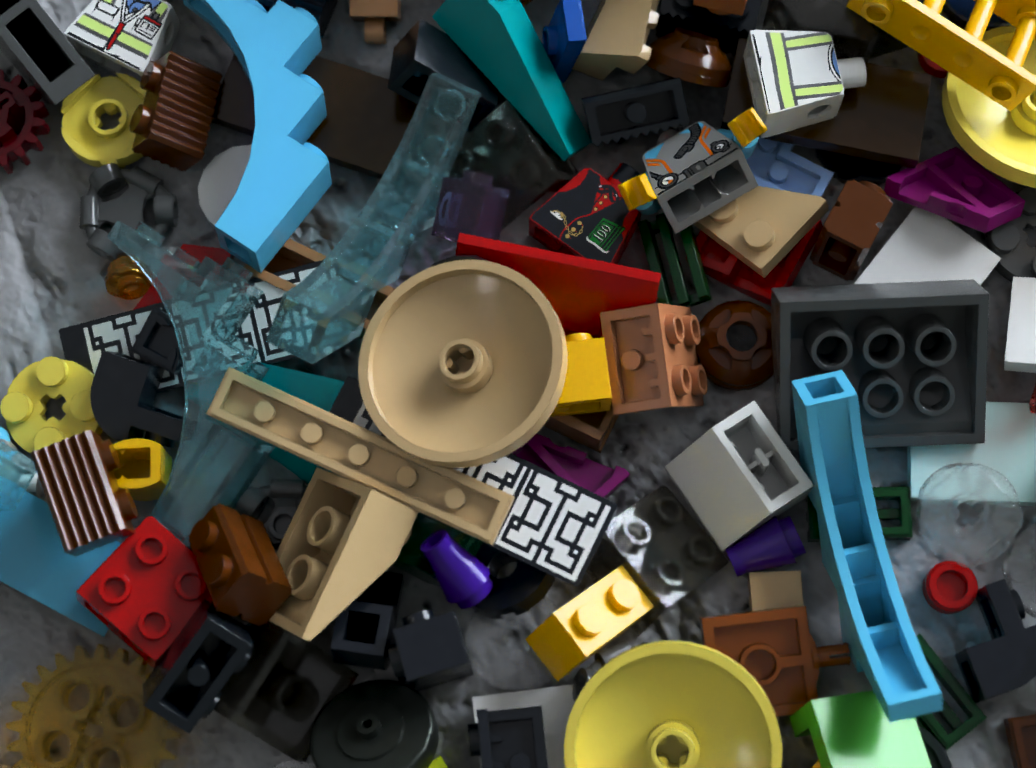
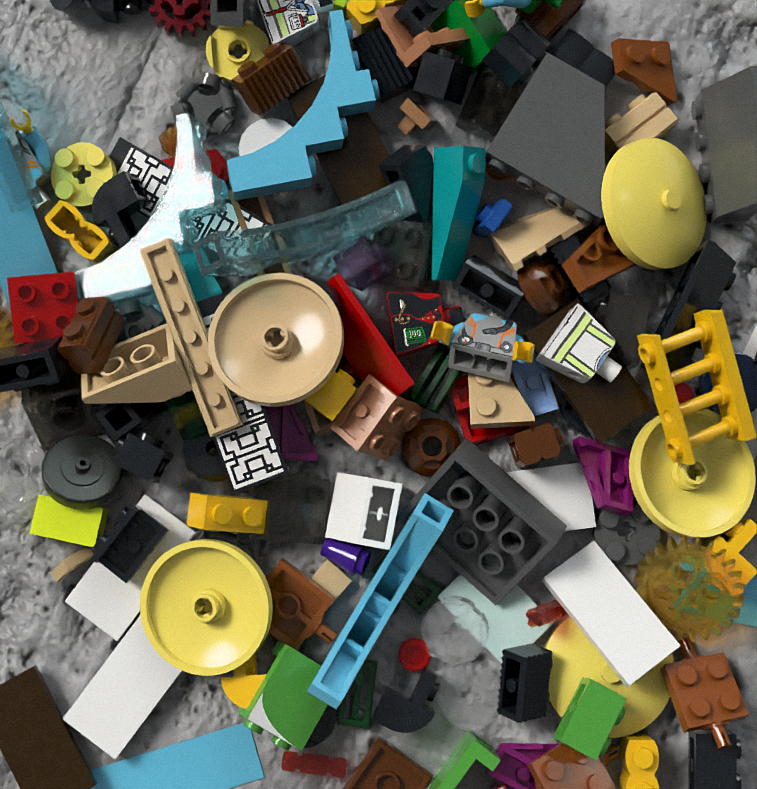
camera: 40 degrees right, 10 degrees up
reddish brown brick [30,430,138,557] -> none
black tile [130,306,185,375] -> none
dark purple cone [420,529,493,609] -> none

